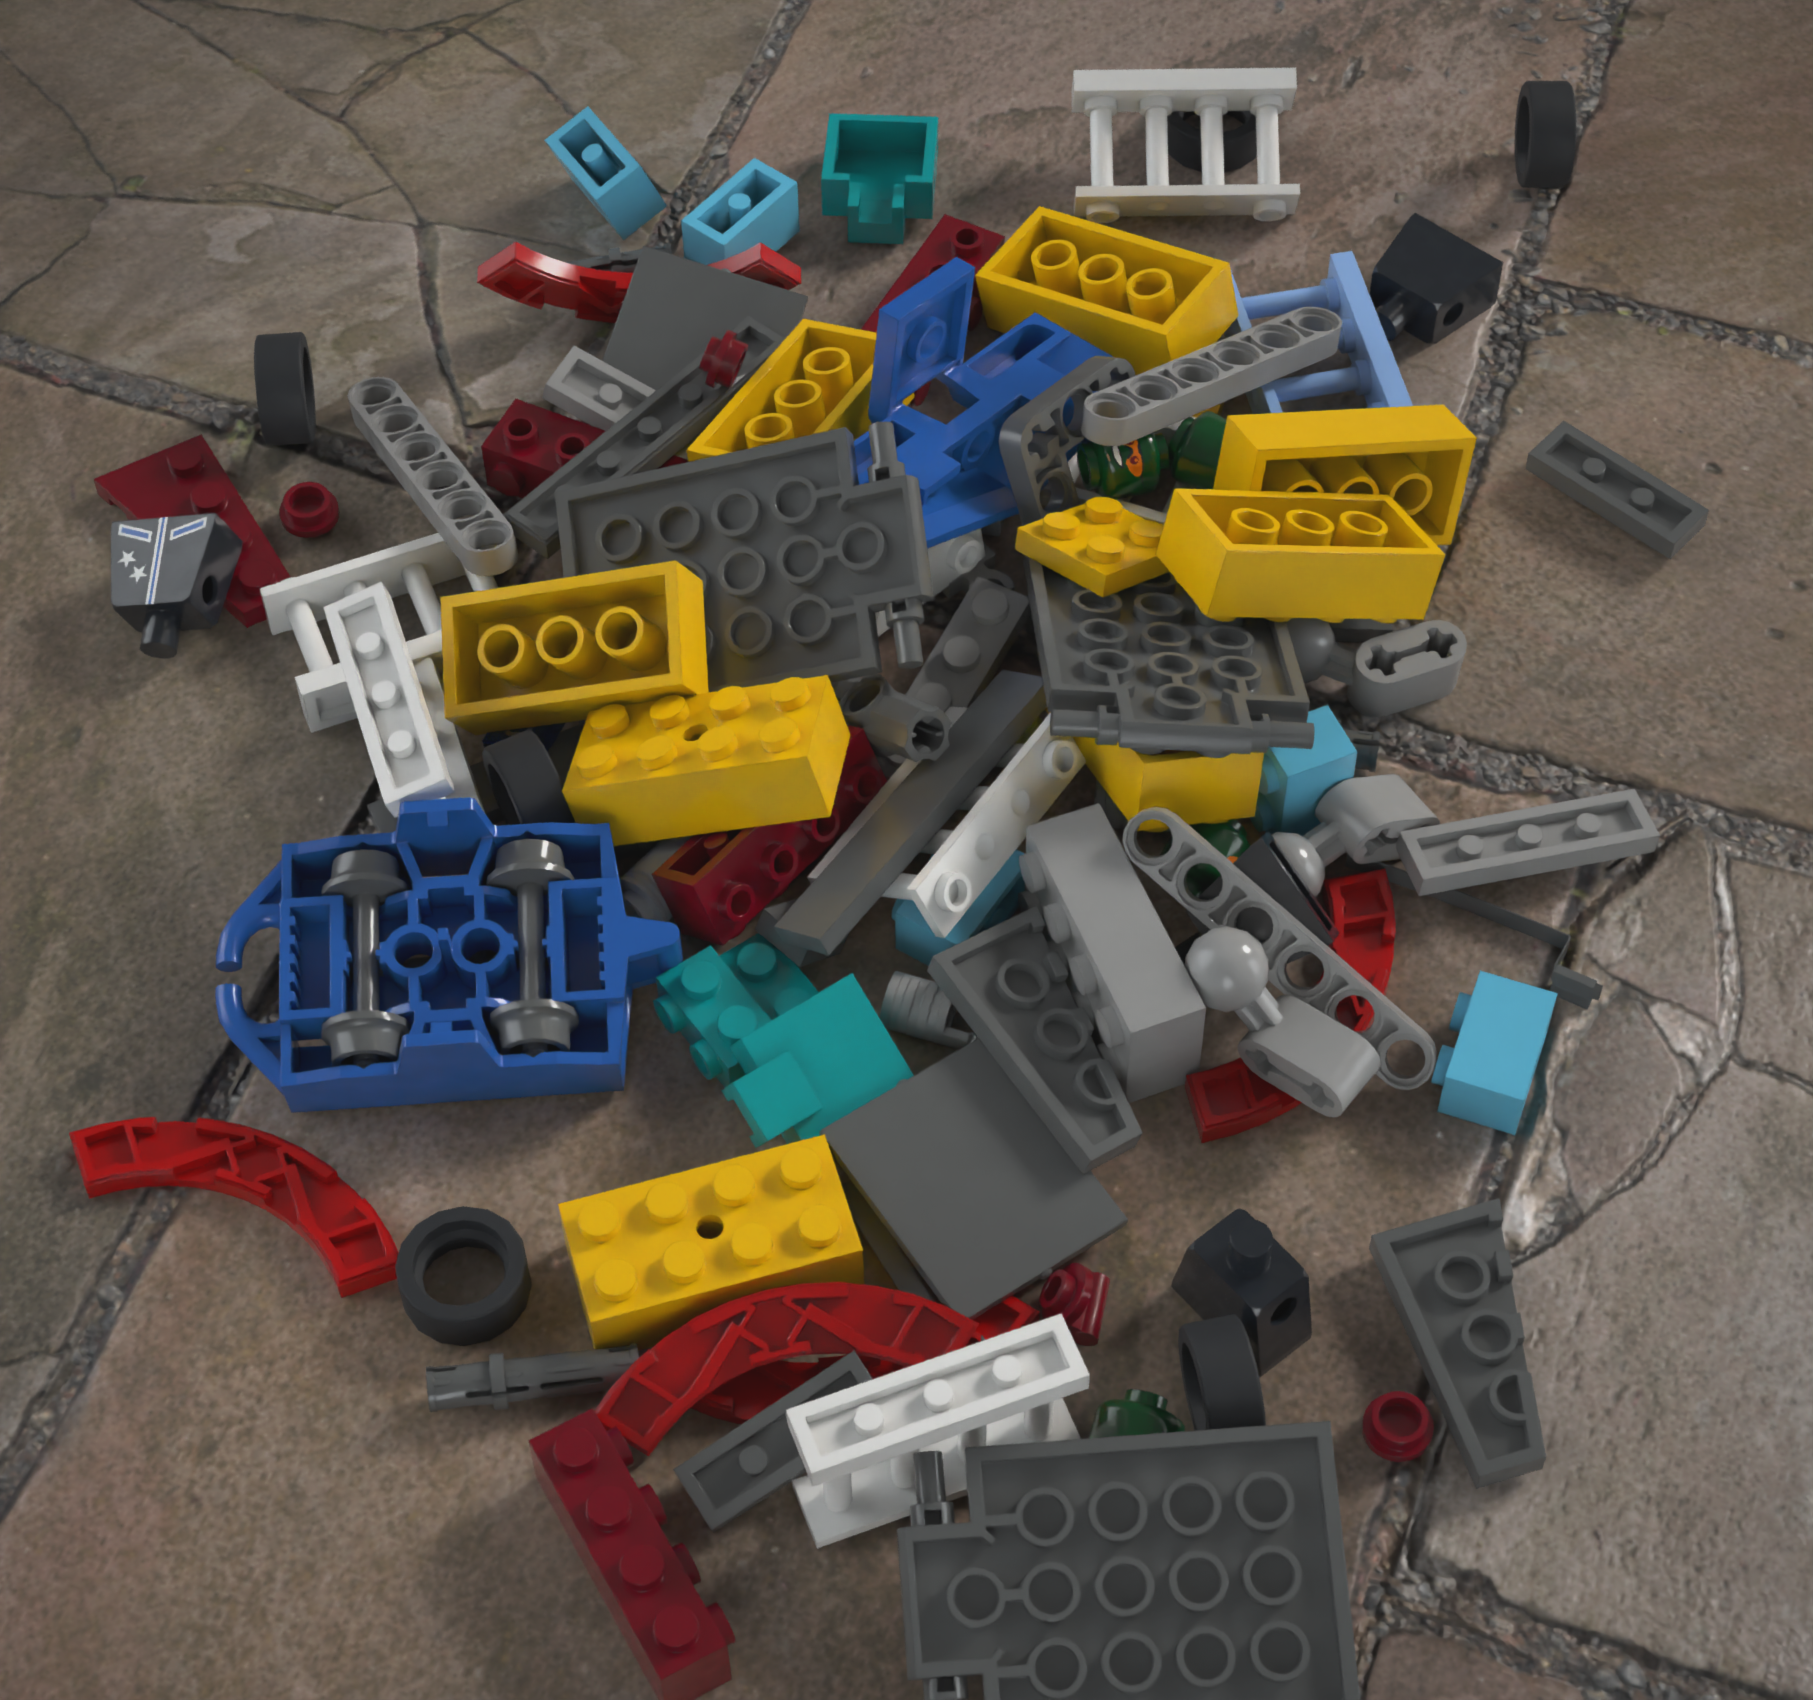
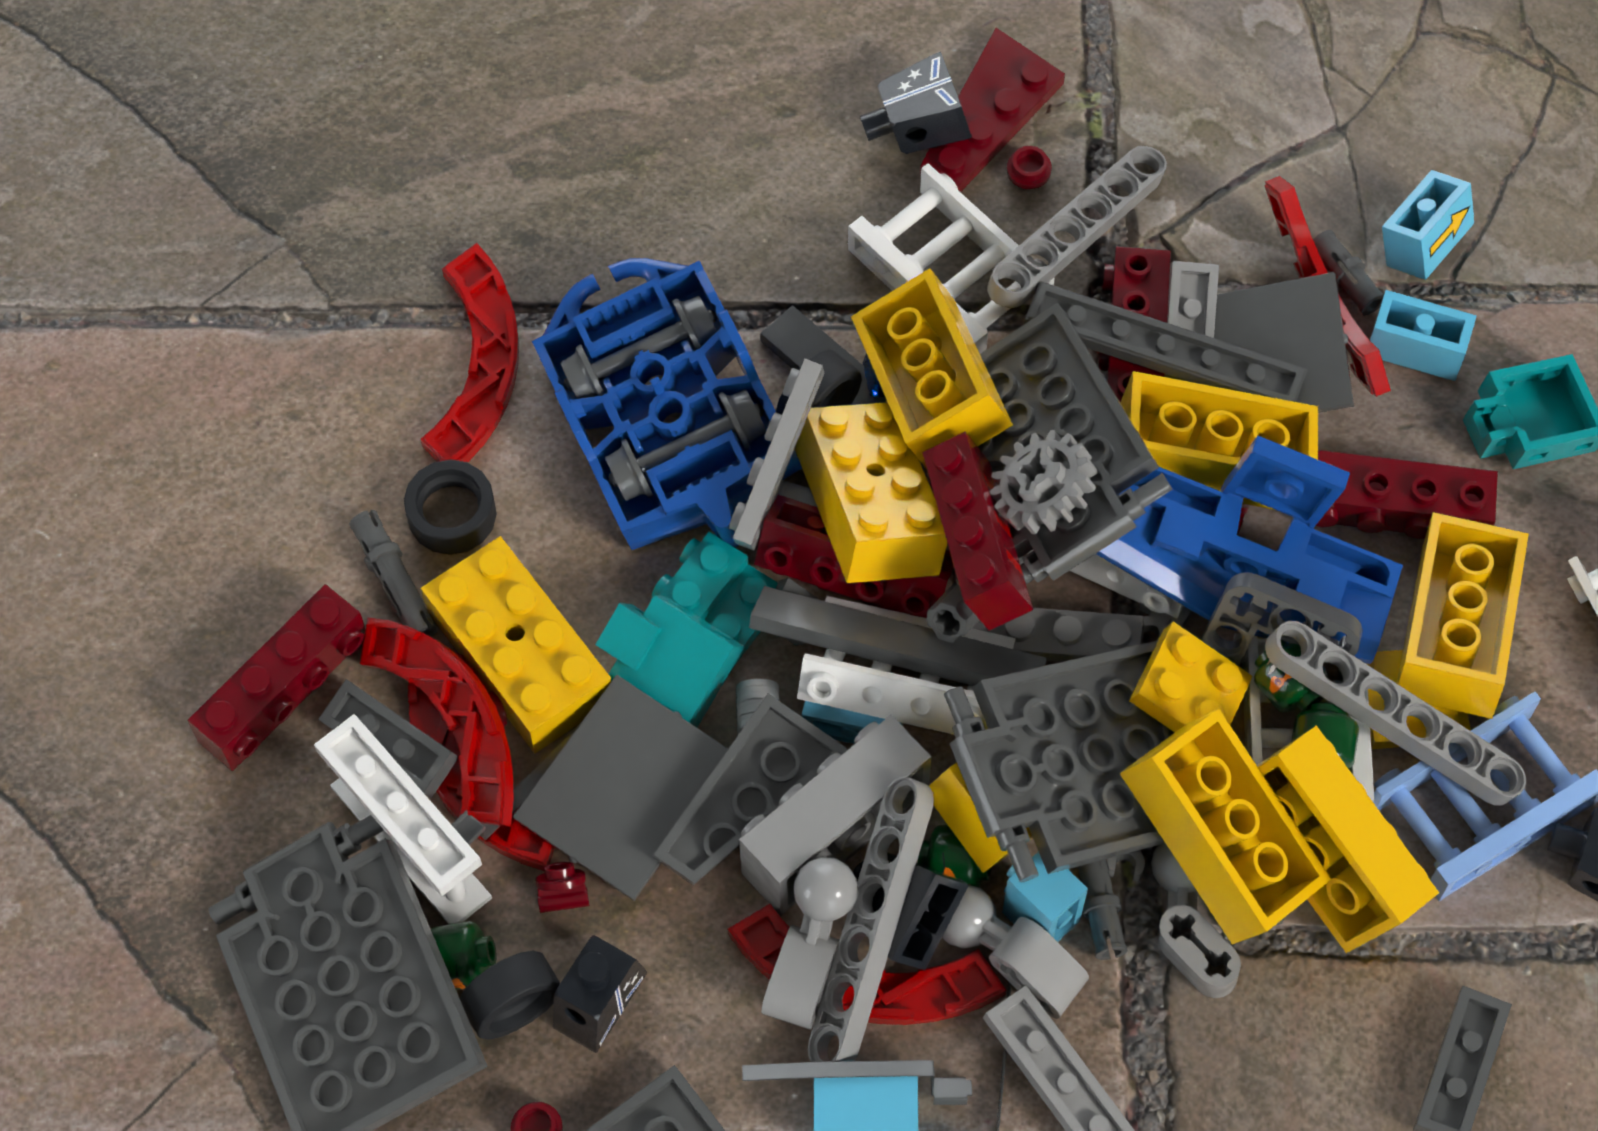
camera: 70 degrees right, 10 degrees up
black tyre [254,332,316,446] -> none
white fence [323,582,485,877] -> none
dark red plate [699,330,748,389] -> none
none -> light grey plate [729,359,825,551]
none -> piece [742,1060,972,1105]
none -> dark red brick [922,432,1033,631]
none -> light grey gear [990,430,1097,534]

